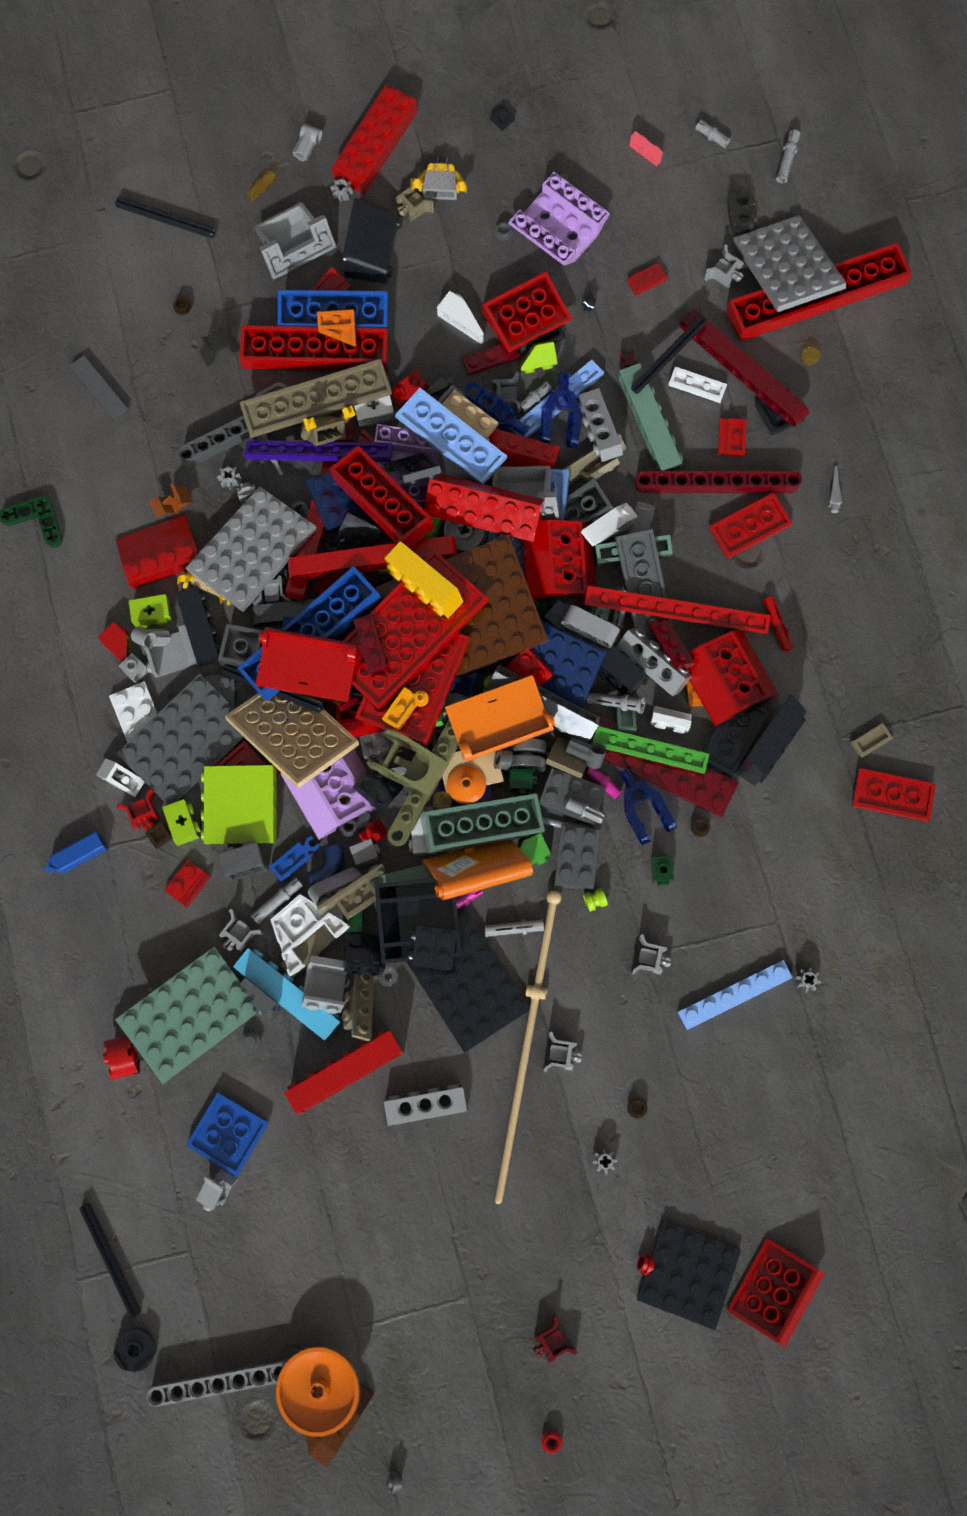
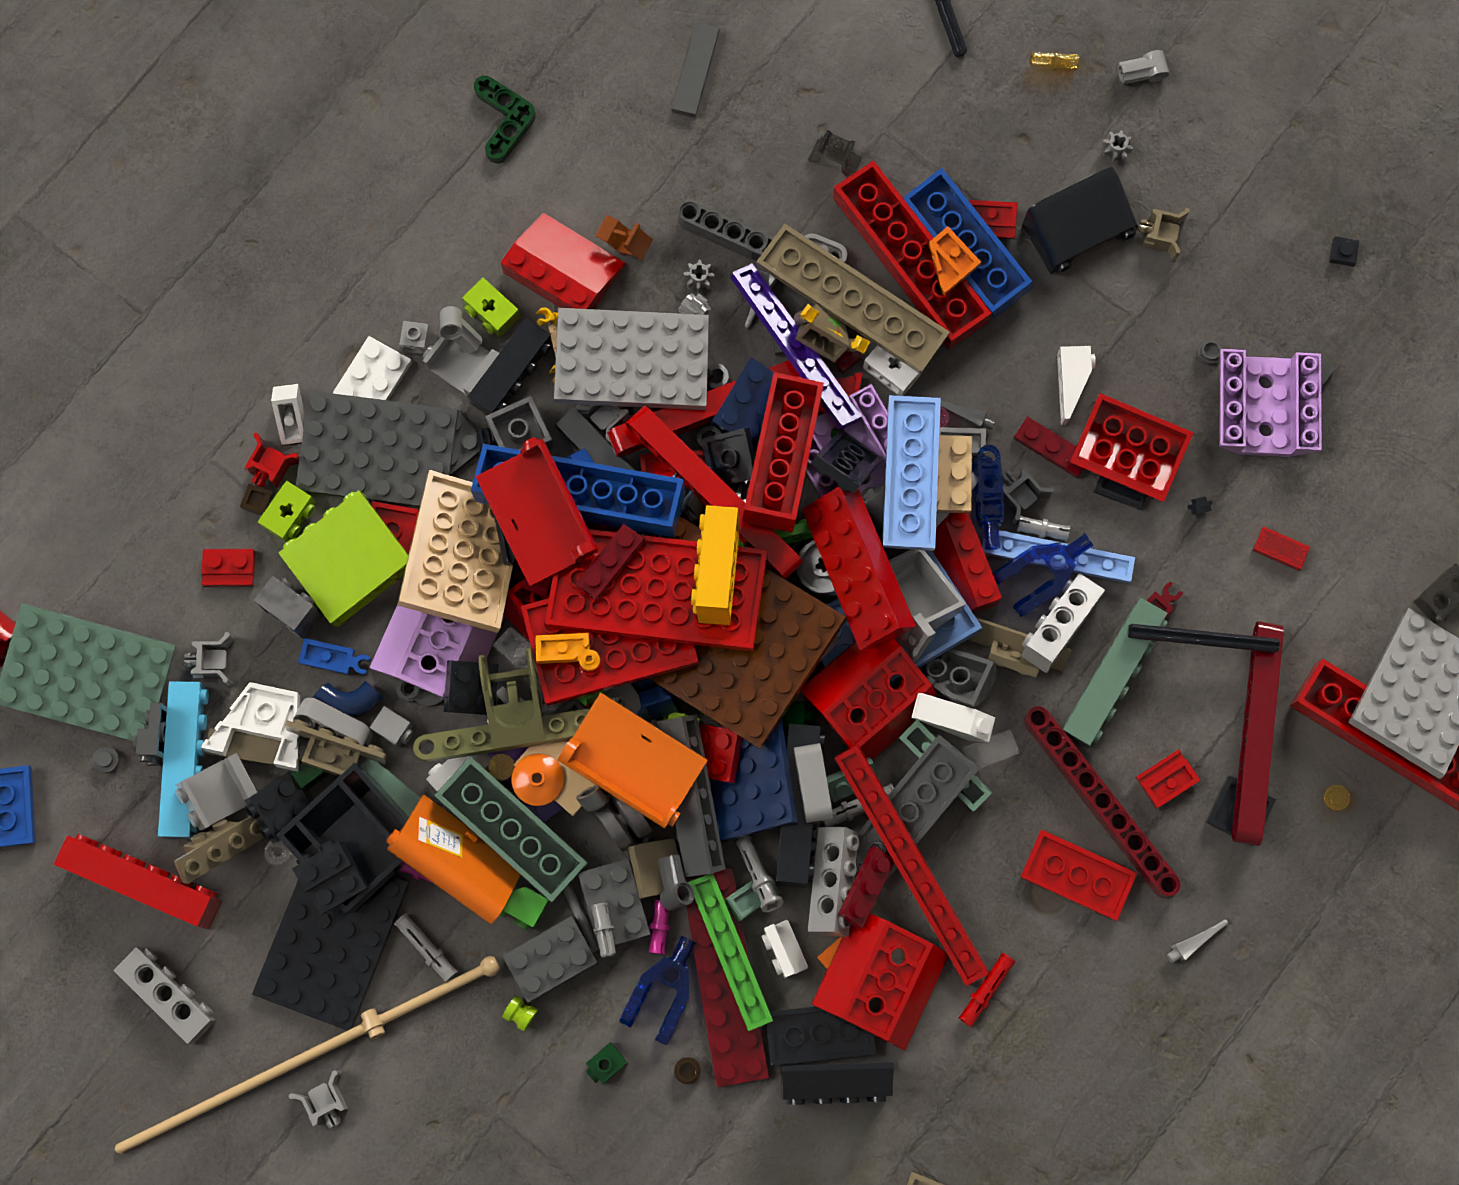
camera: 50 degrees right, 0 degrees up
blue piece [43,831,108,874] -> none
red slope [97,622,131,663] -> none
dark brown plate [173,297,192,315] -> none
light grey pin [251,877,303,924] -> none
light grey windscreen [254,202,336,280] -> none
red brick [332,85,417,195] -> none
red plate [359,819,388,842] -> none
red plate [390,369,429,408] -> none
torso [411,156,467,200] -> none
dark green brick [510,769,537,795] -> none
lime slope [519,341,557,373] -> none
coral plate [630,131,663,166] -> none
light grey piece [631,934,672,975] -> none
white plate [669,367,727,403] -> none
light grey piece [704,244,744,288] -> none

